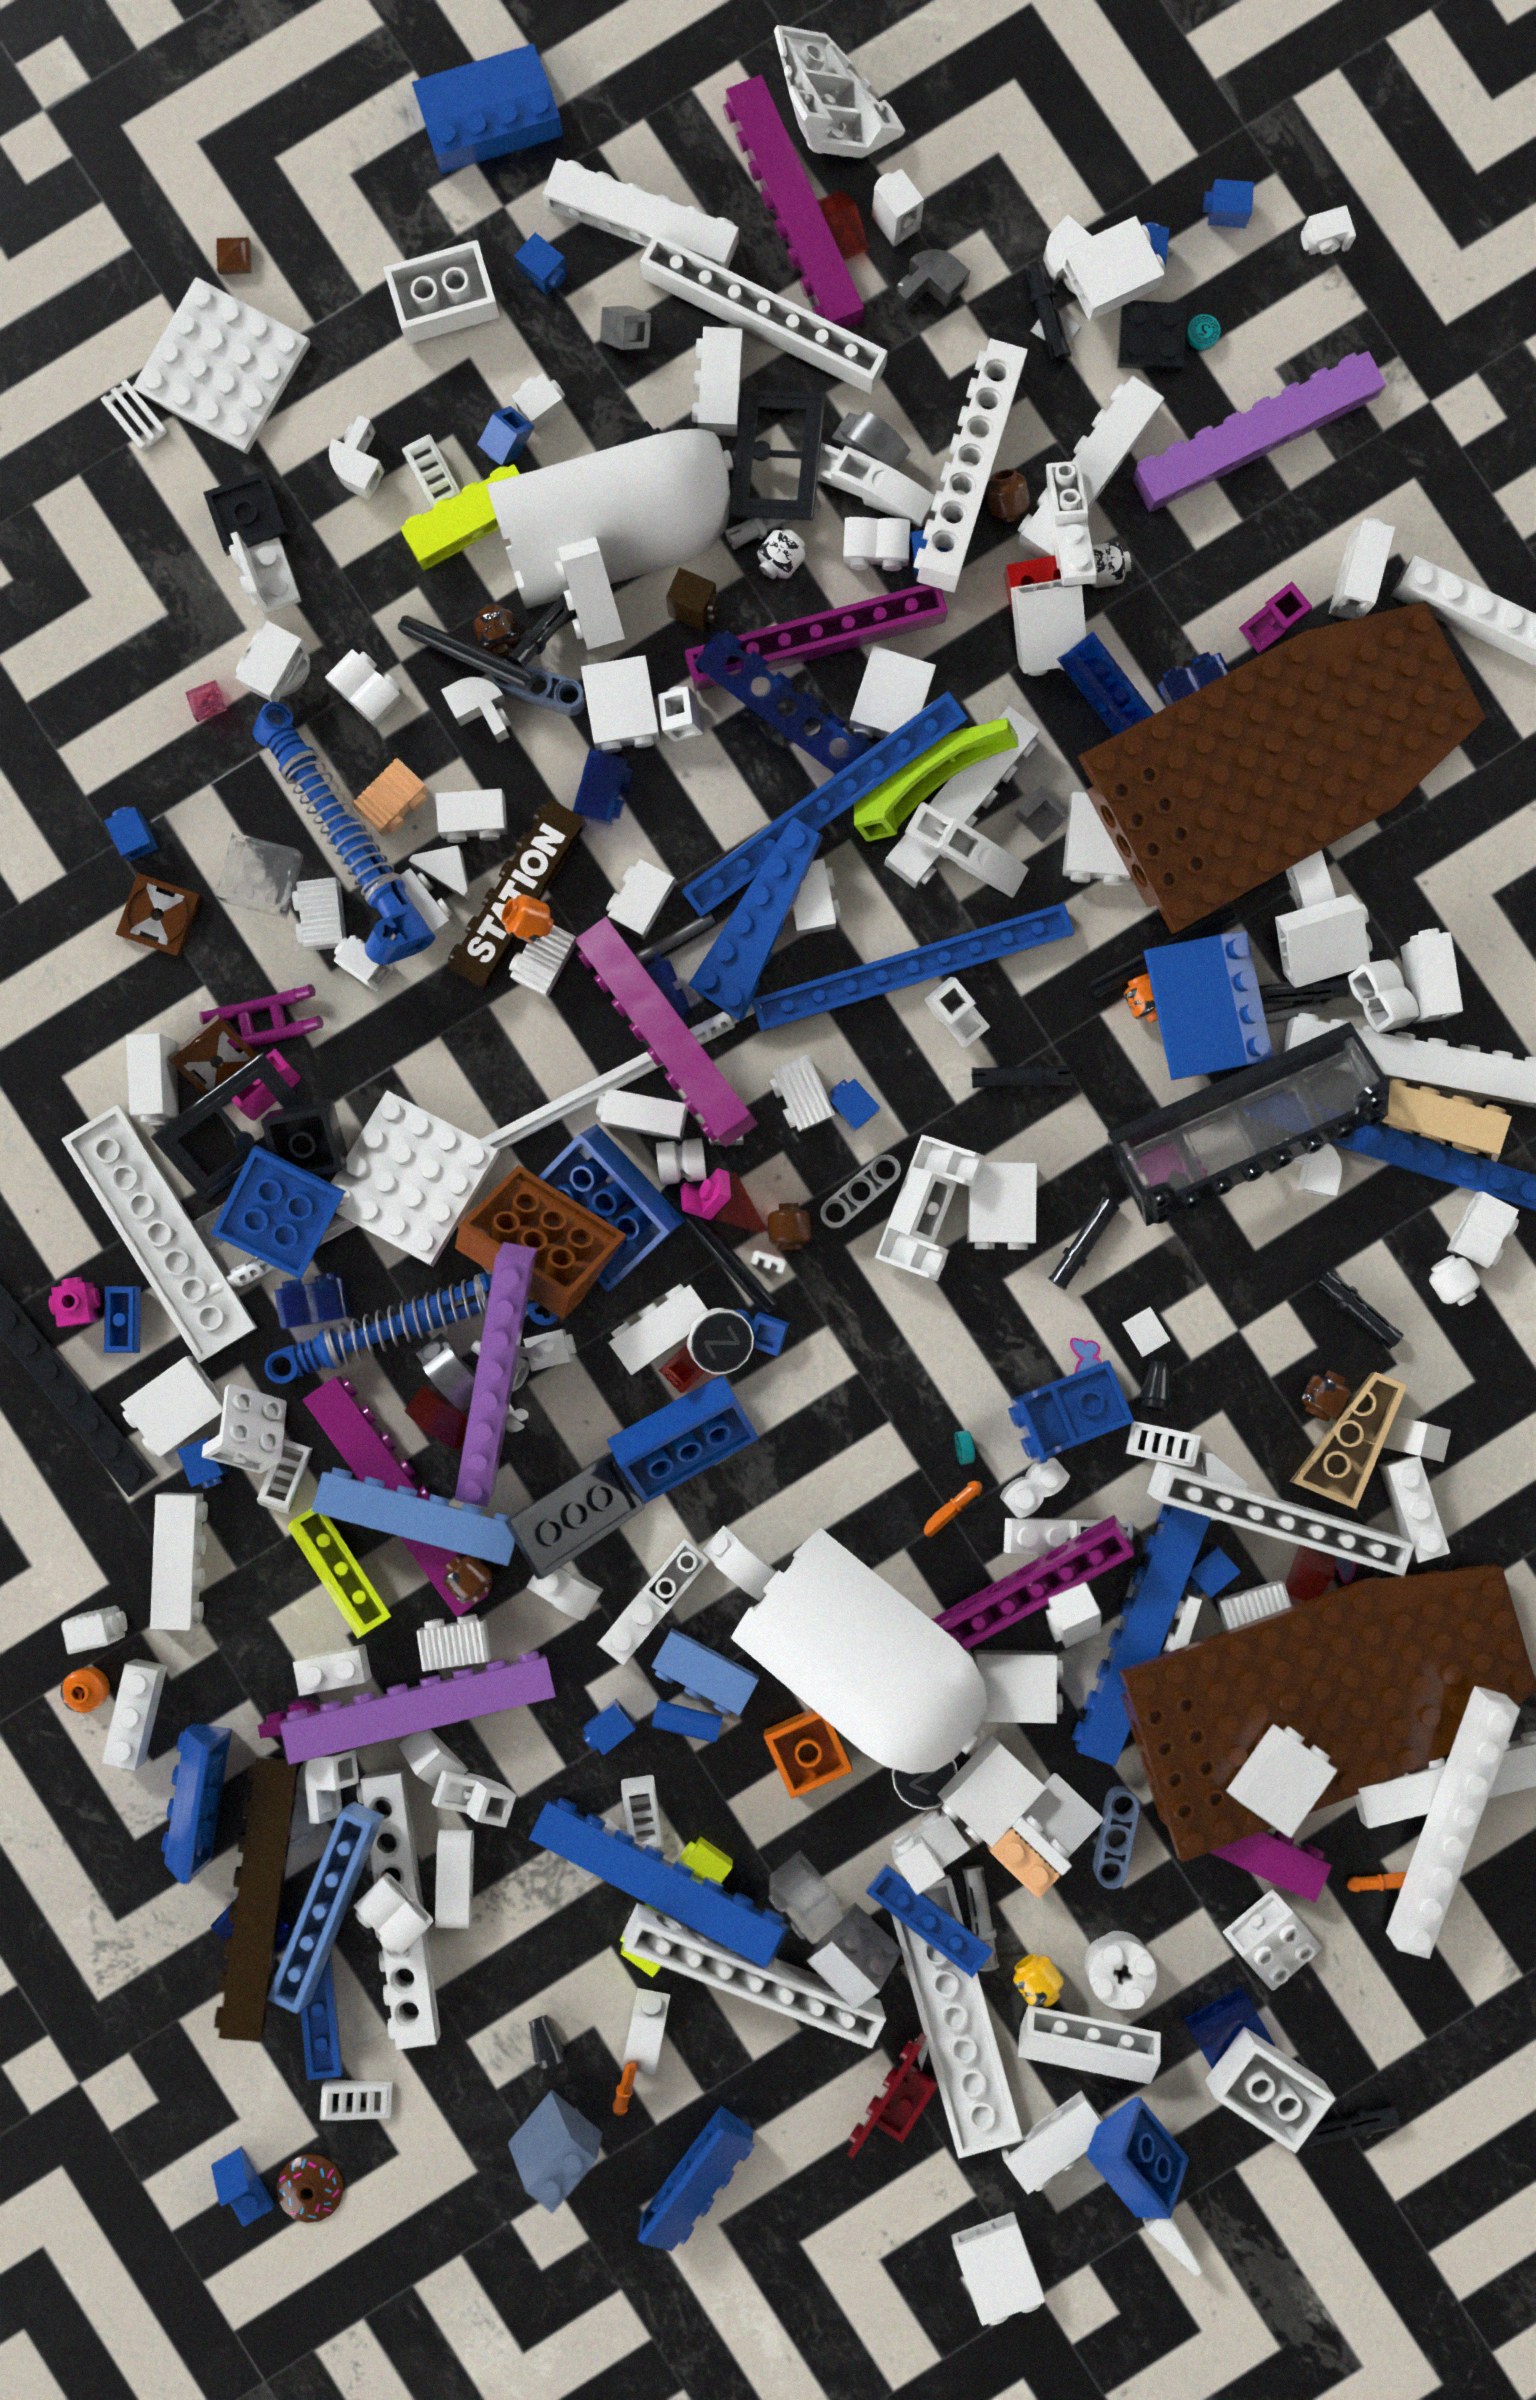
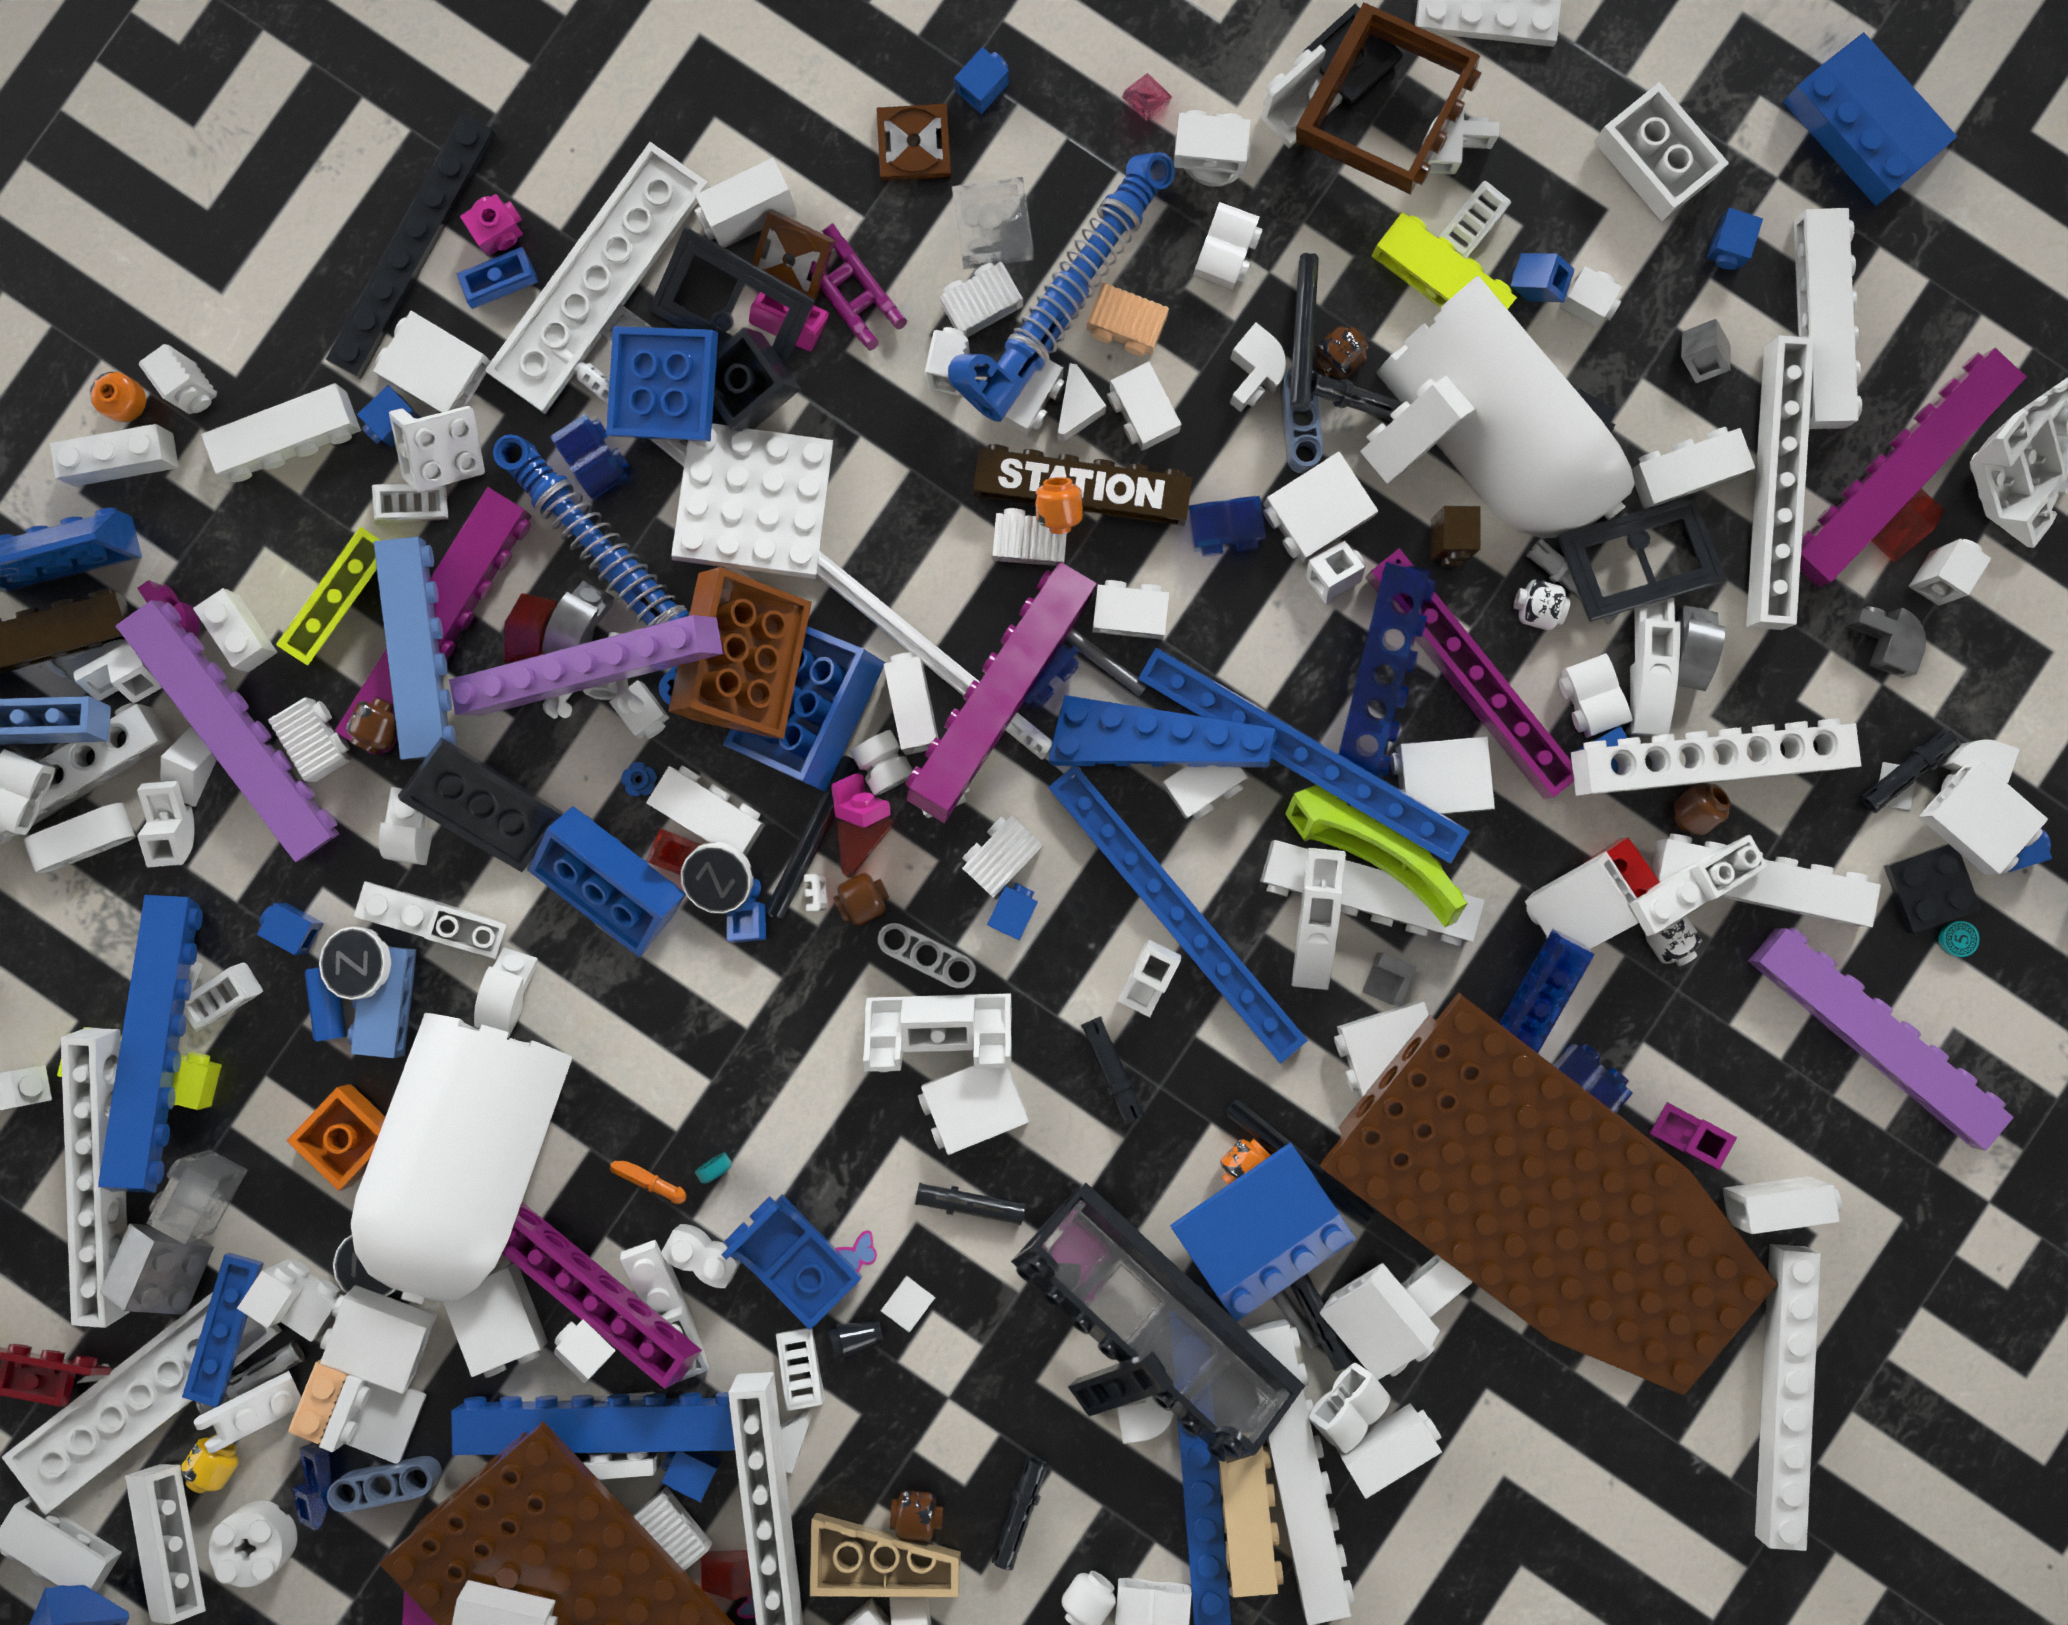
camera: 70 degrees right, 0 degrees up
none -> white hinge [194,1371,301,1453]
none -> clear blue slope [292,1443,331,1530]
none -> black tile [319,927,391,1000]
none -> blue plate [621,762,657,797]
none -> black hinge [1068,1352,1174,1417]
none -> reddish brown window [1296,2,1482,195]

